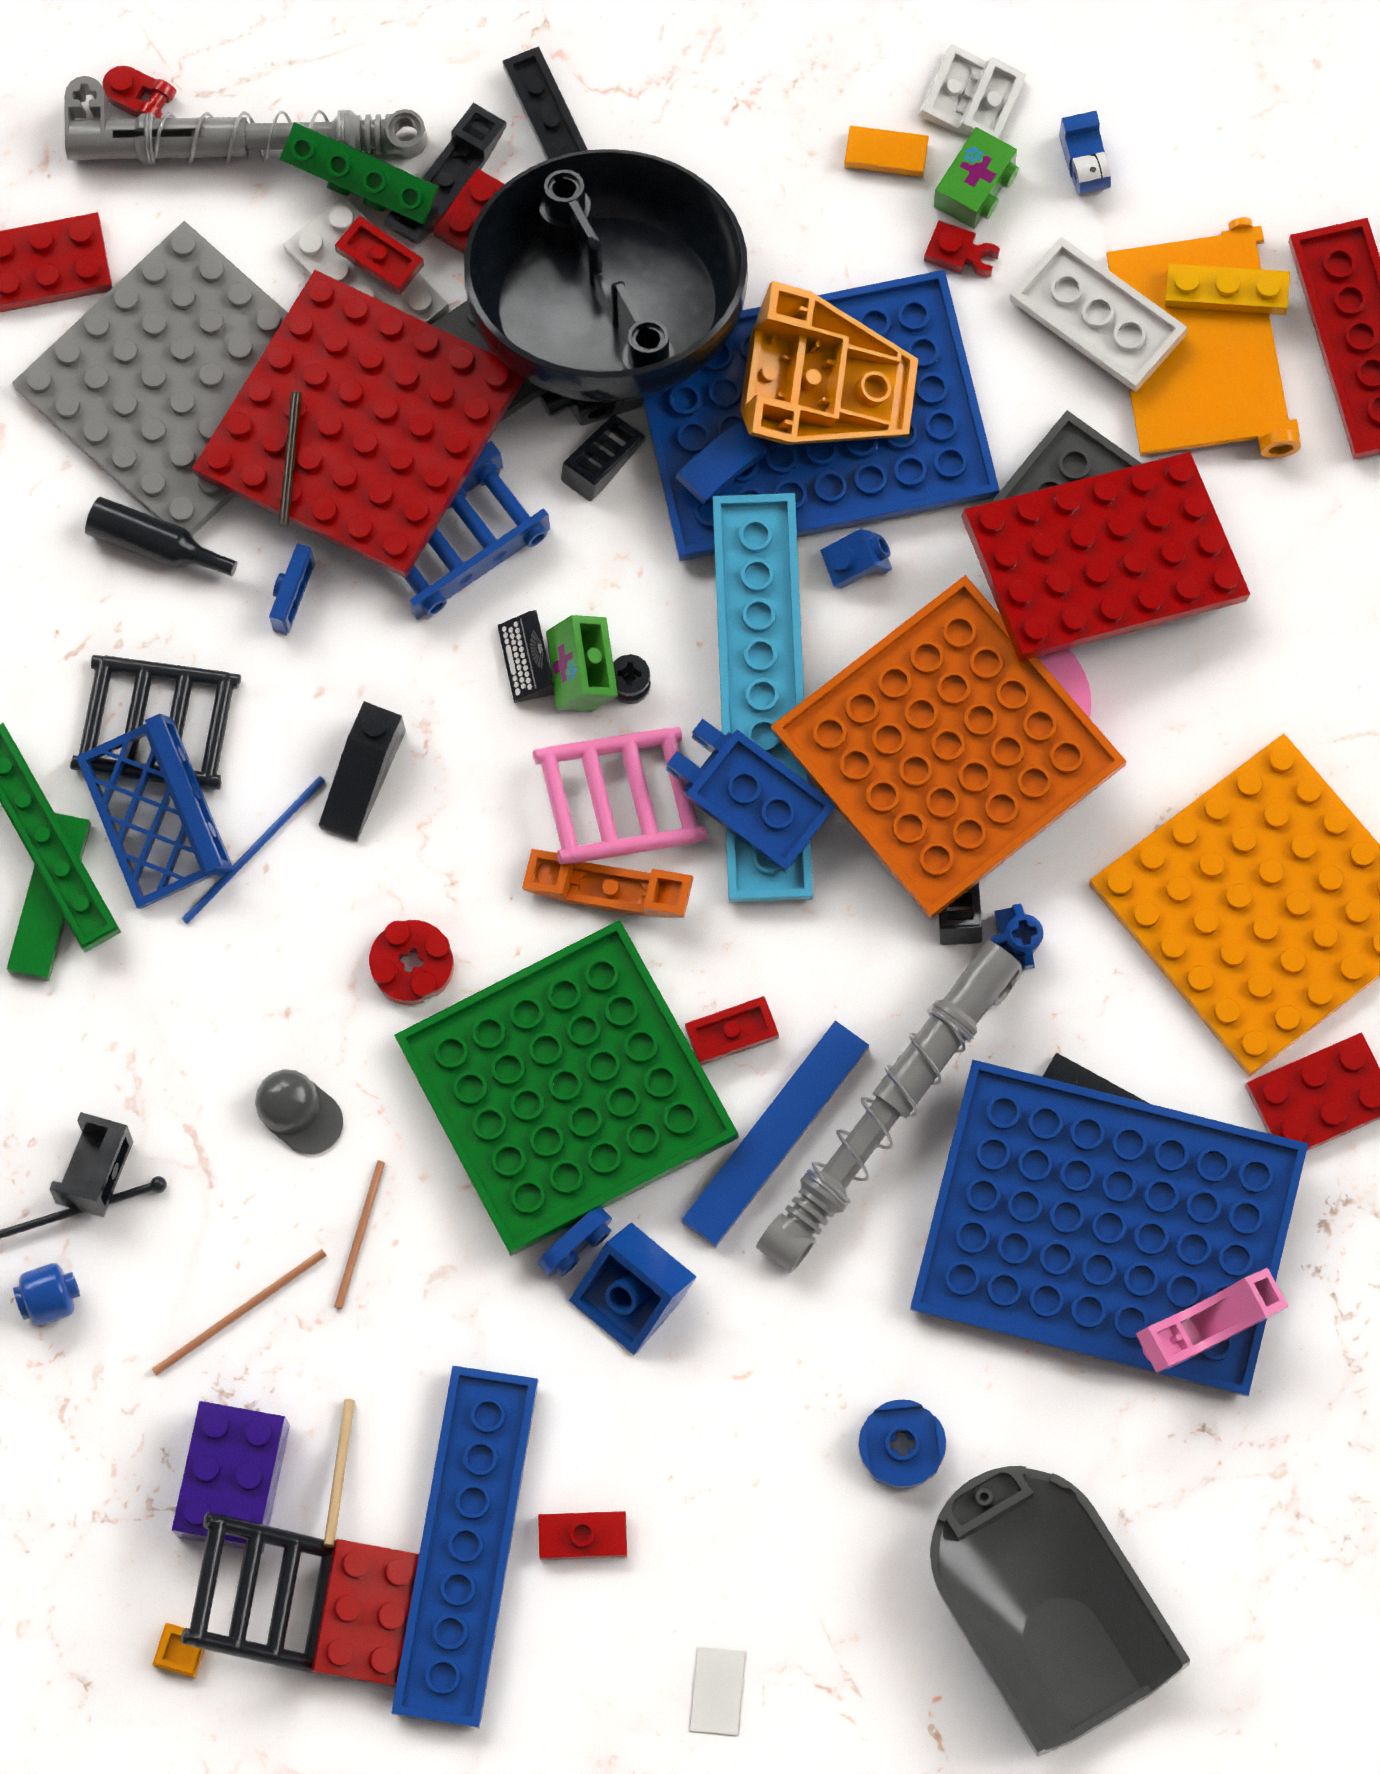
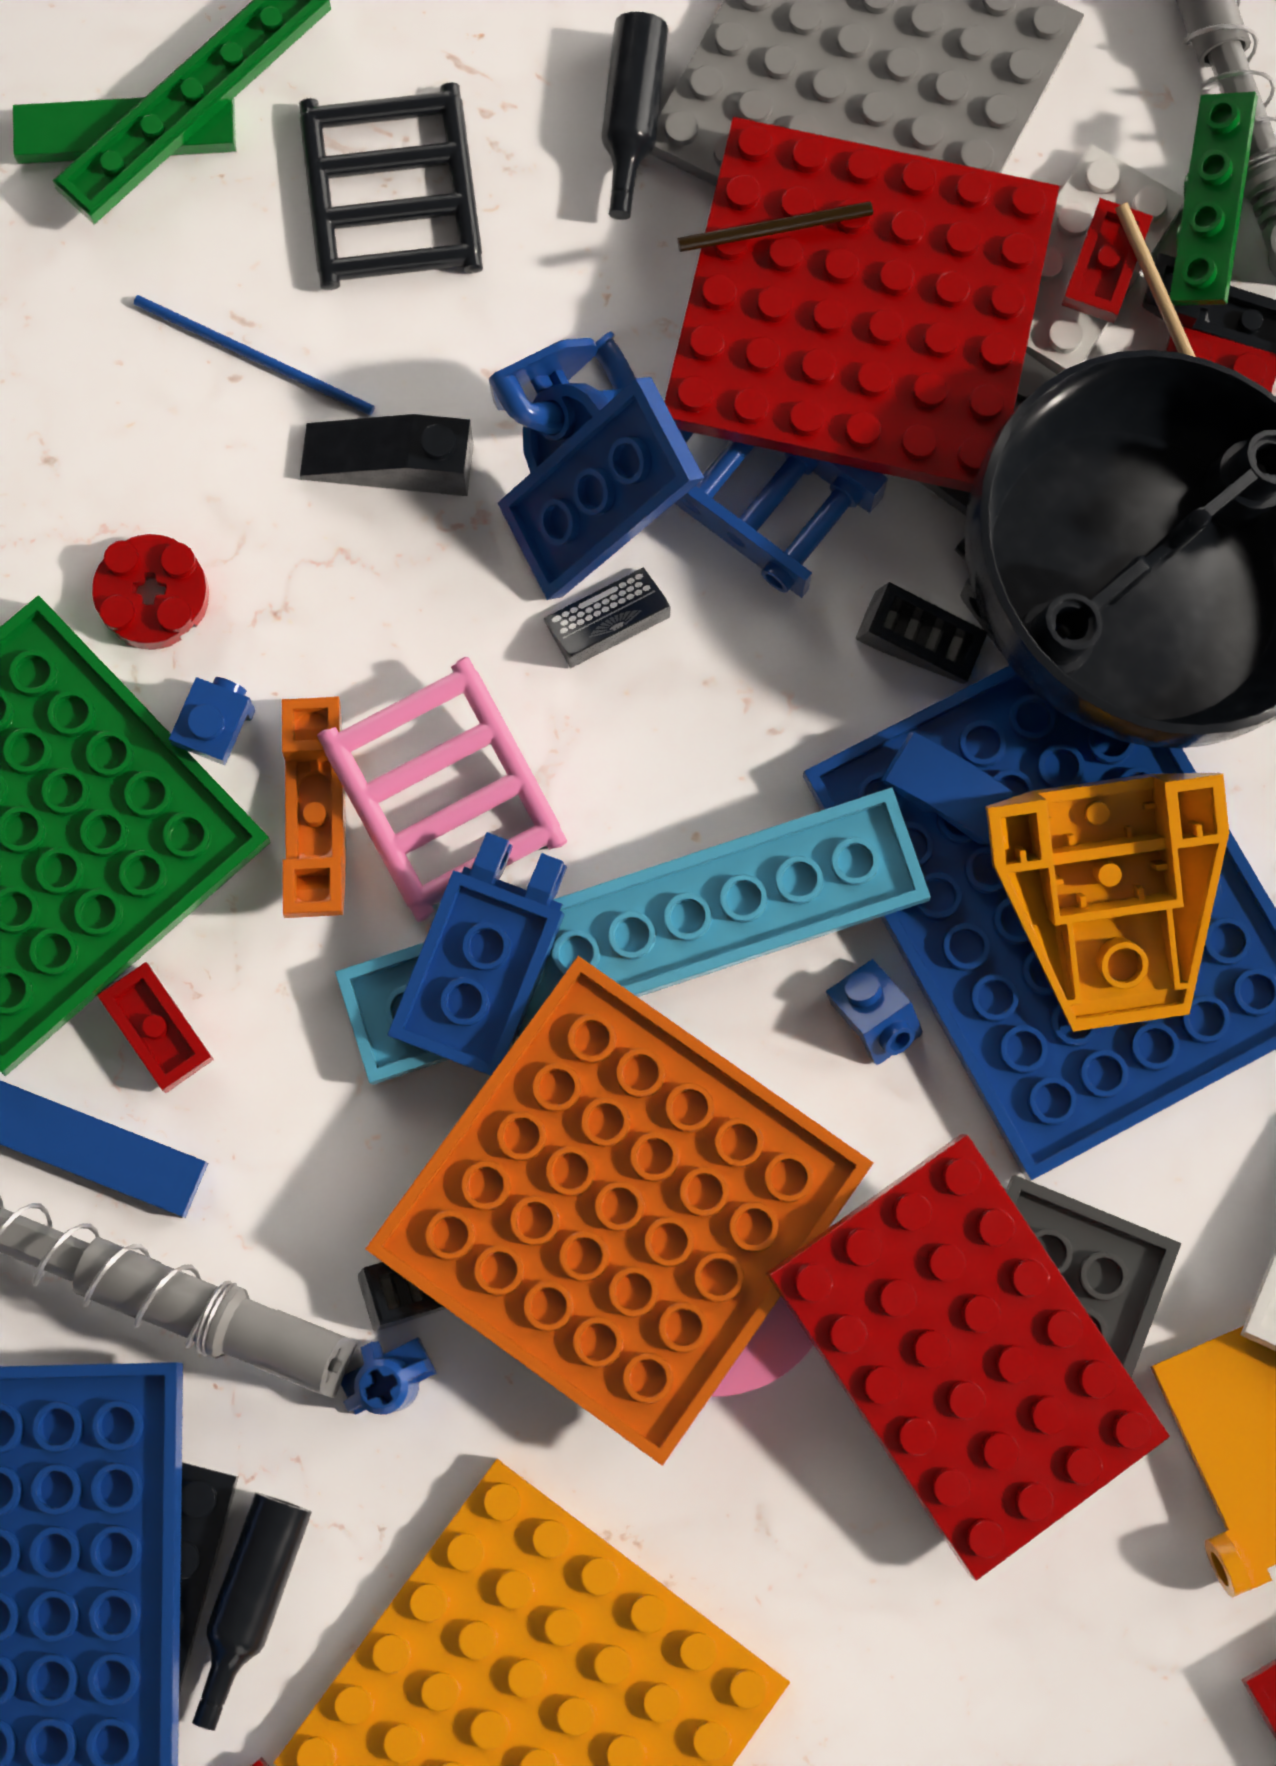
camera: 70 degrees right, 5 degrees up
blue fence [76,713,234,909] -> none
blue plate [269,543,315,635] -> none
bright green brick [546,615,618,712] -> none
black wheel [613,654,651,704] -> none
none -> blue bracket [169,677,256,766]
none -> black piece [192,1492,312,1731]
none -> blue plate [489,331,704,600]
none -> tan axle [1115,202,1196,357]

